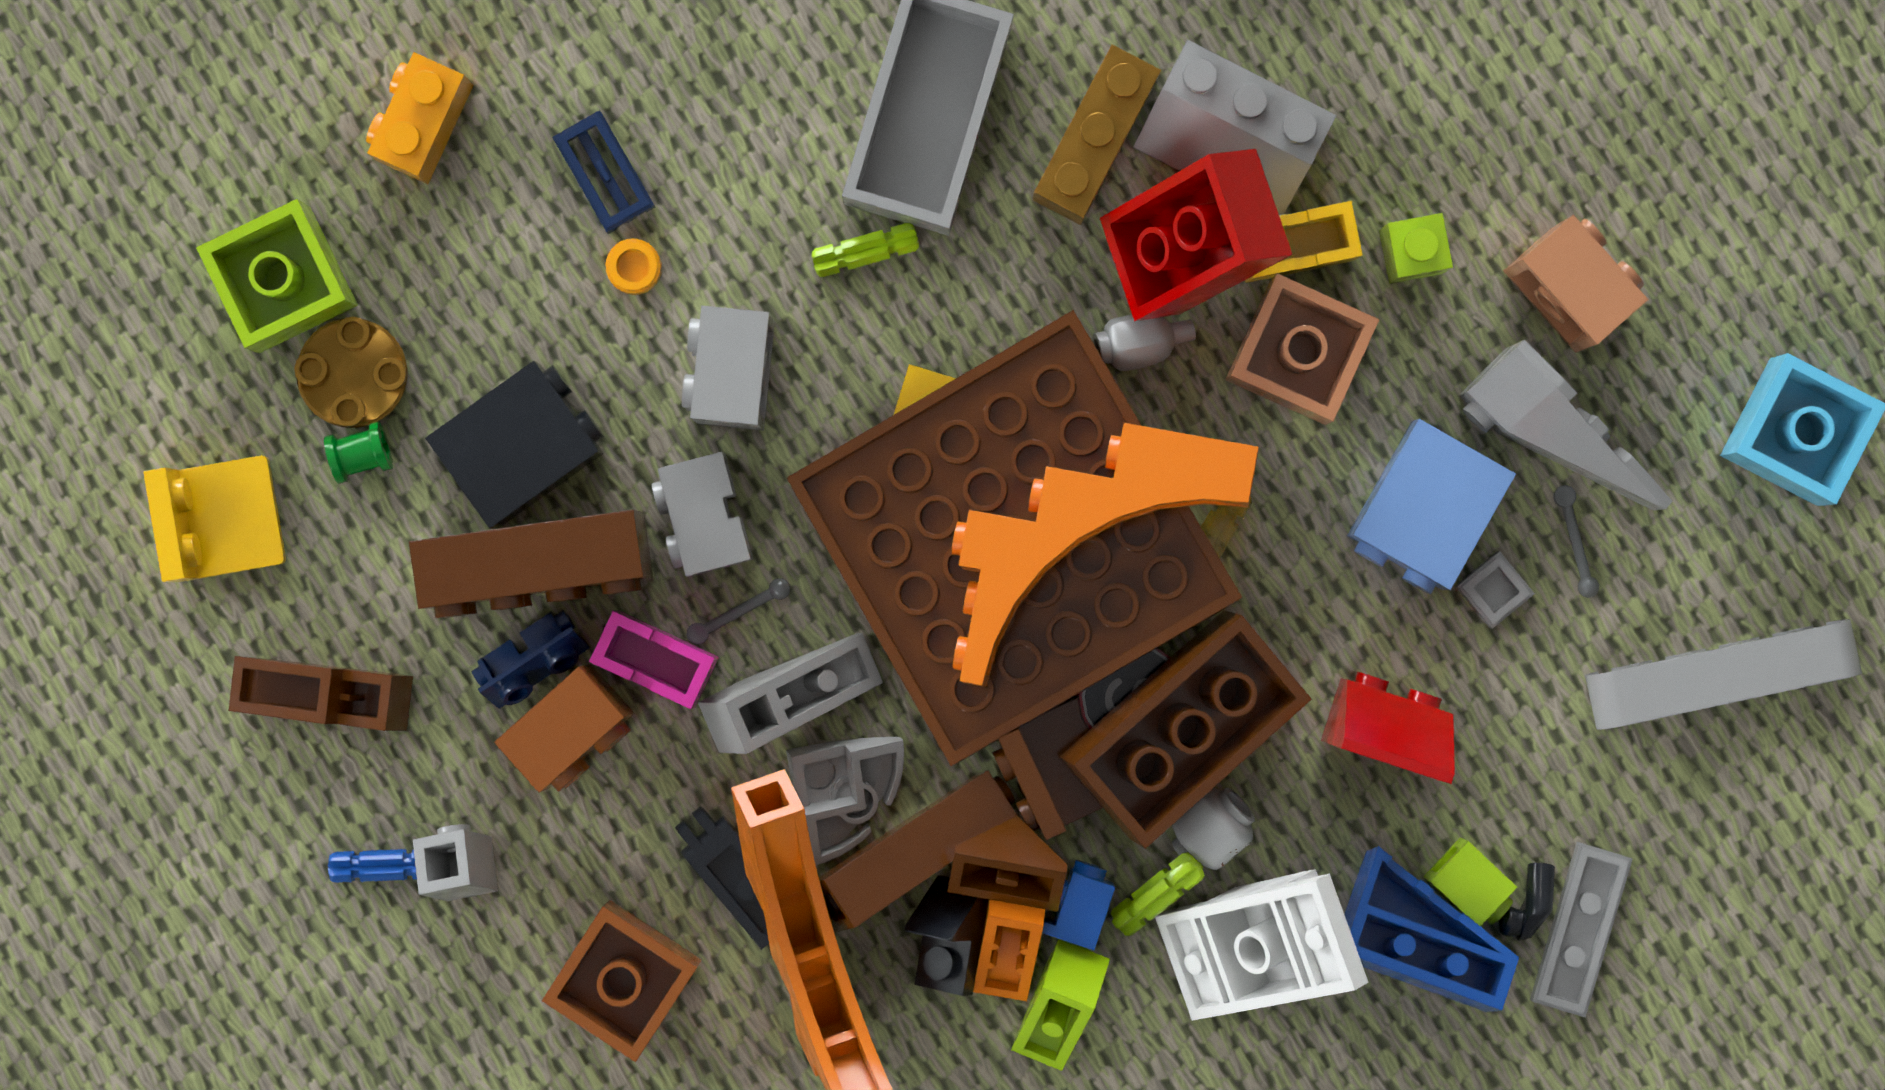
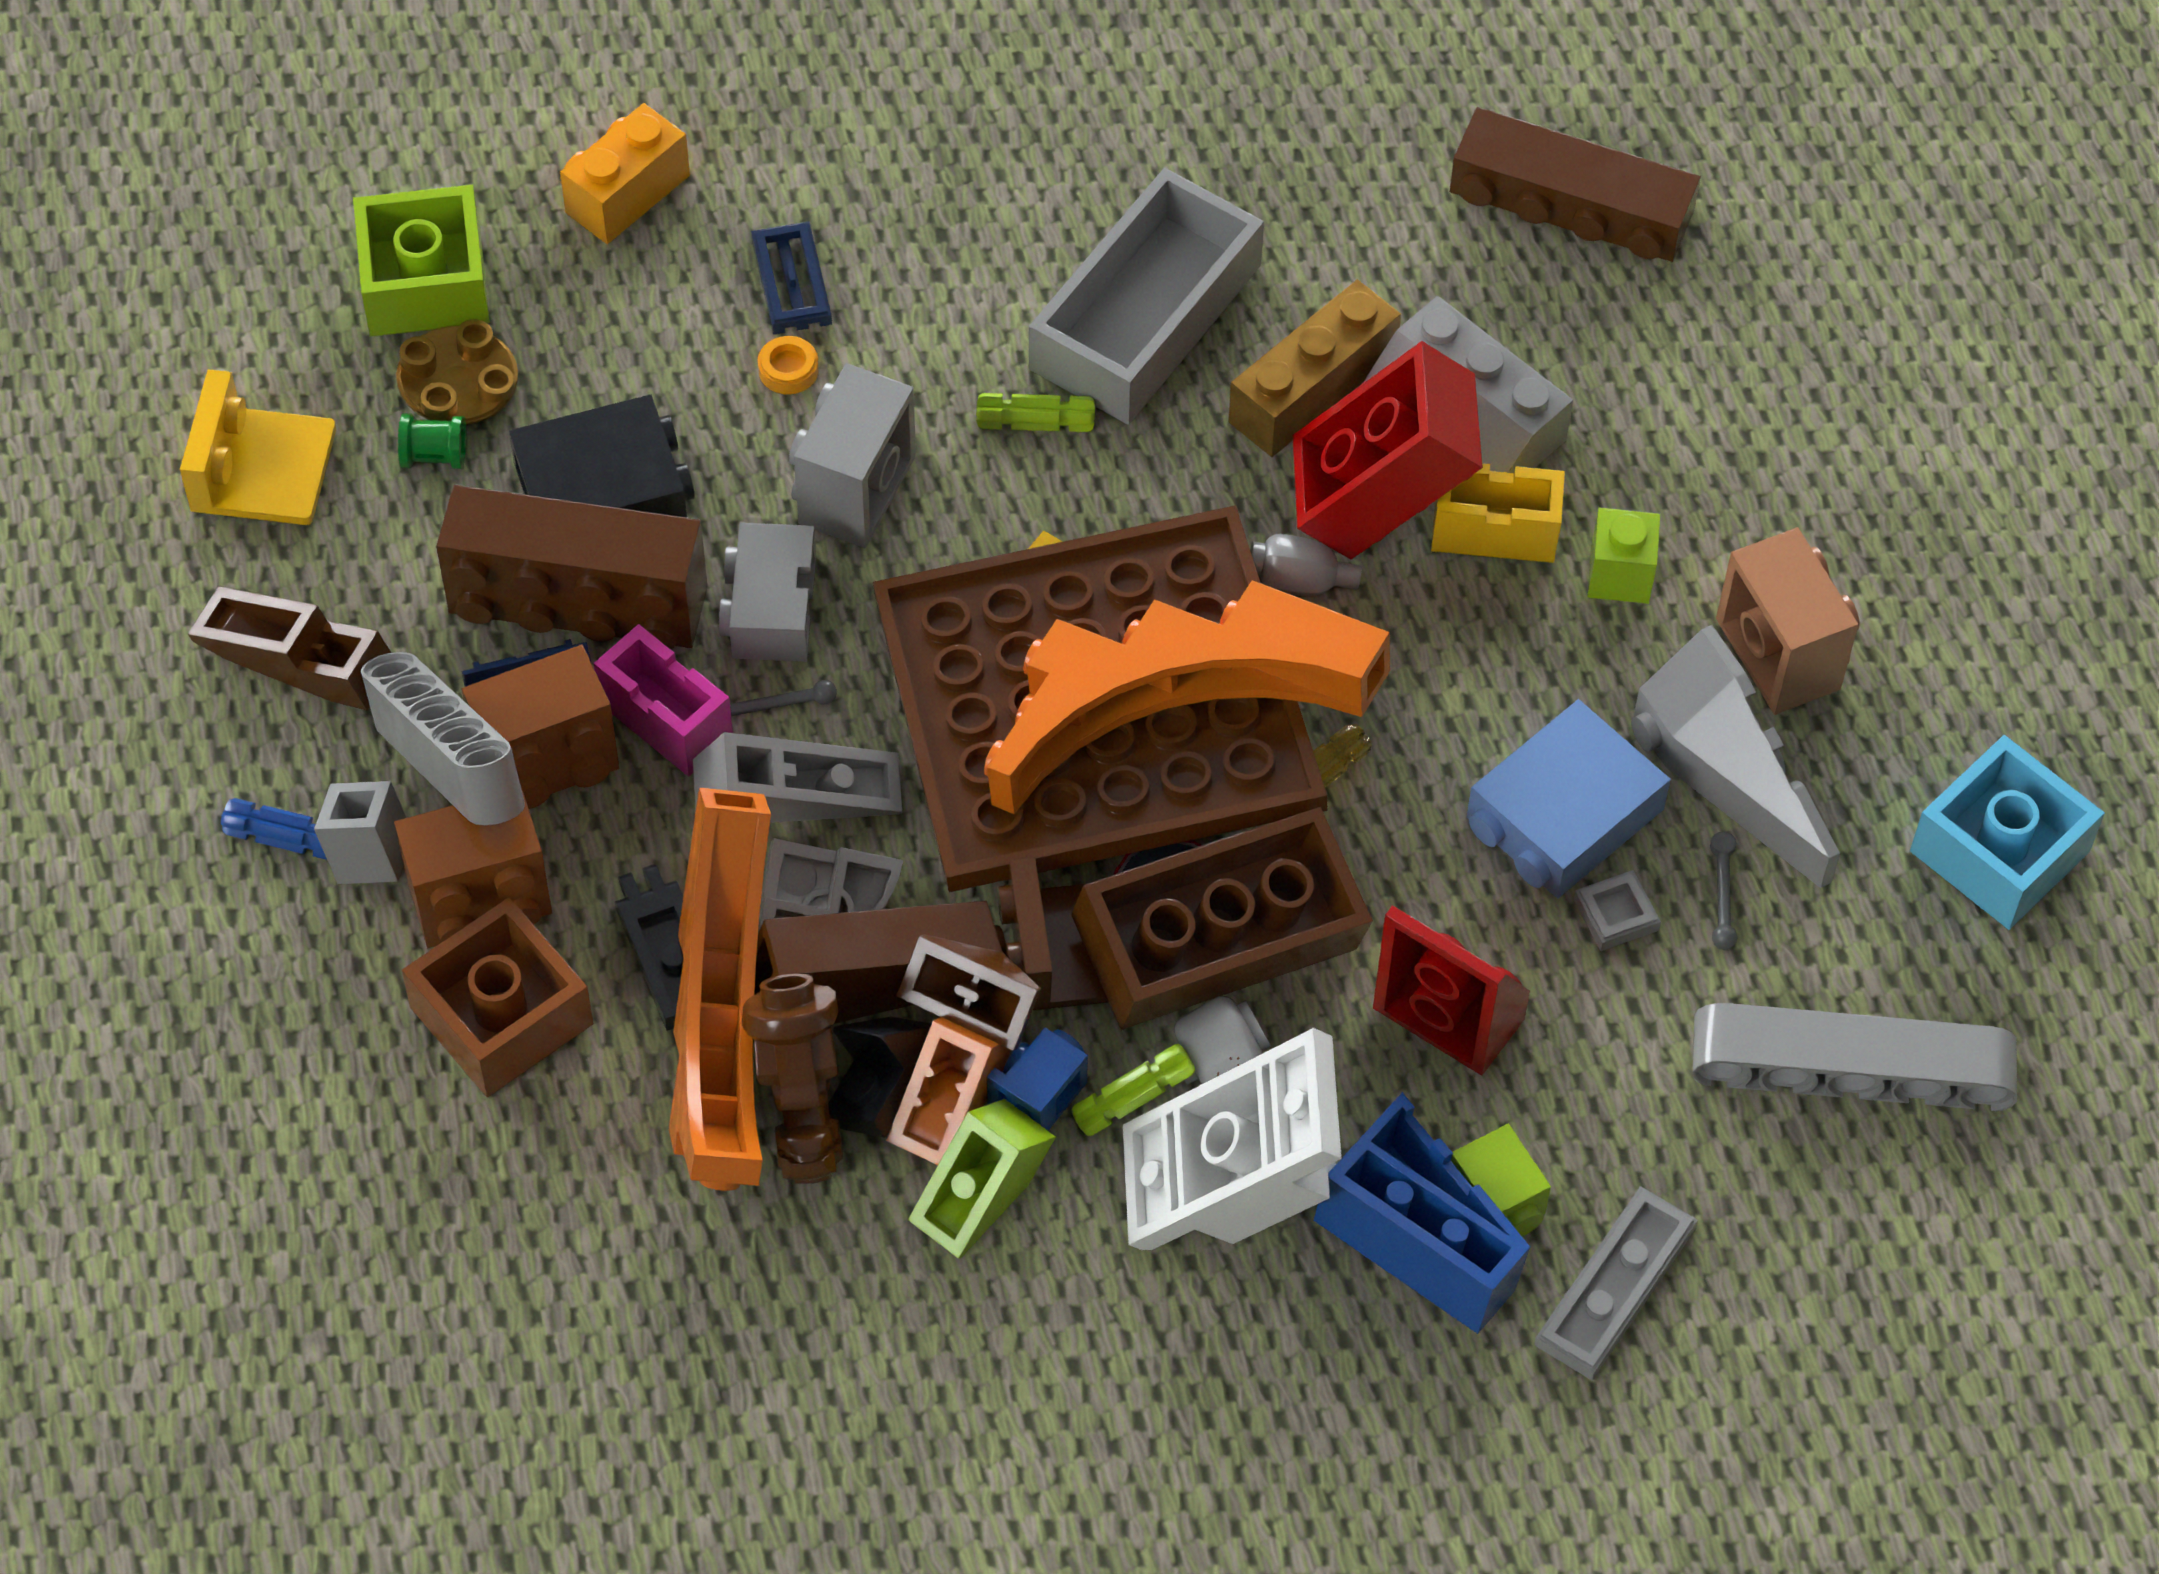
camera: 15 degrees right, 30 degrees down
nougat brick [1225,273,1380,425] -> none
black arm [1499,863,1555,941] -> none
none -> light grey beam [361,652,525,825]
none -> dark orange brick [394,787,553,948]
none -> reddish brown animal [742,974,843,1184]

